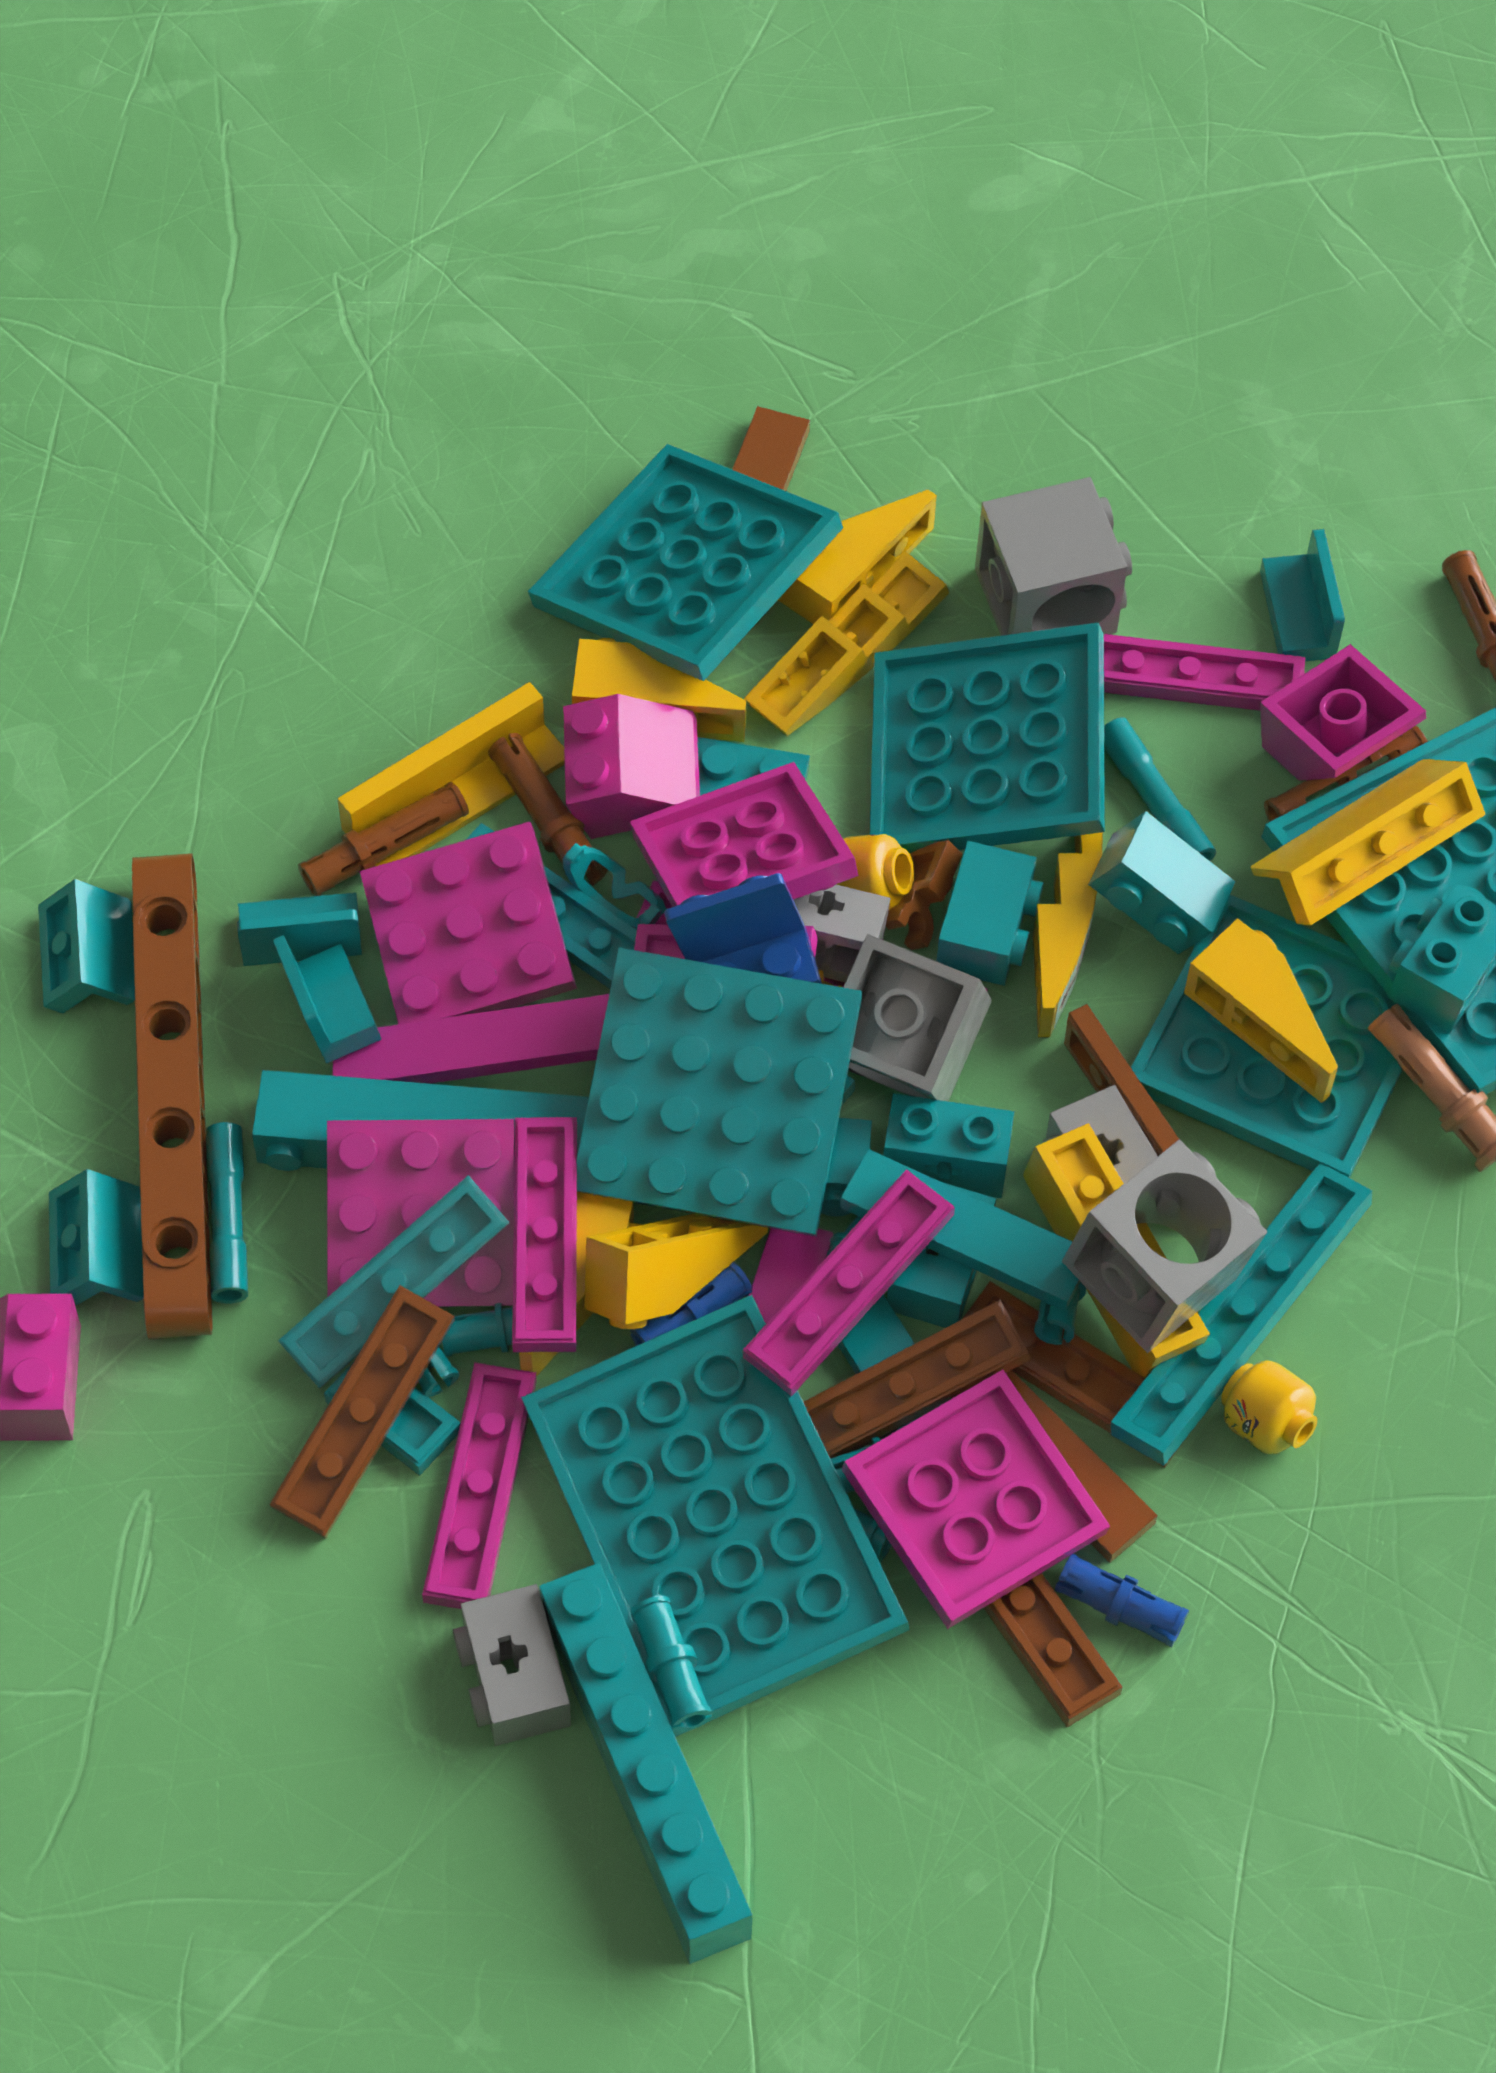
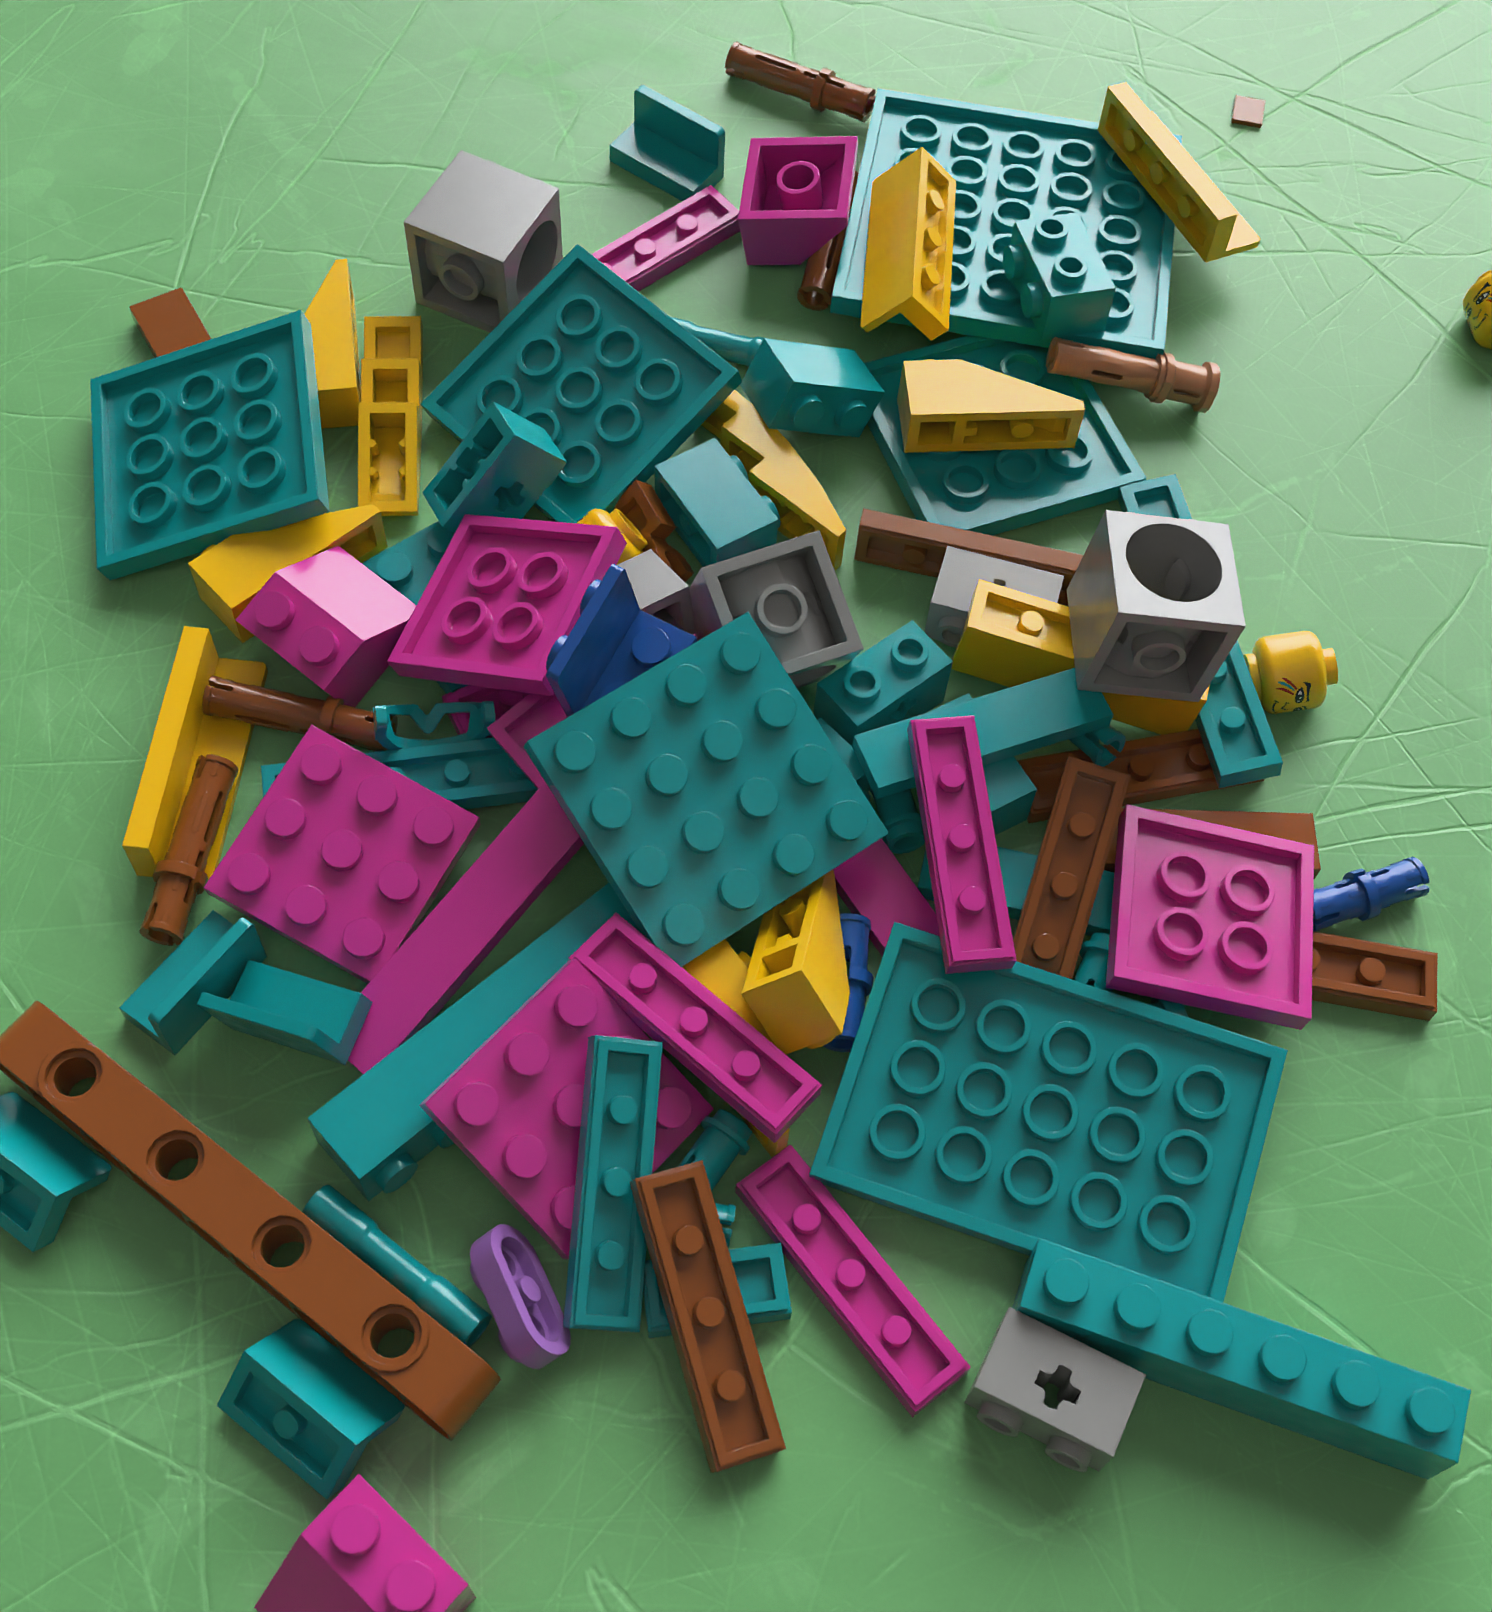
camera: 50 degrees left, 0 degrees up
teal pin [630,1595,712,1732] -> none
none -> teal brick [422,402,567,533]
none -> medium lavender plate [470,1224,571,1369]

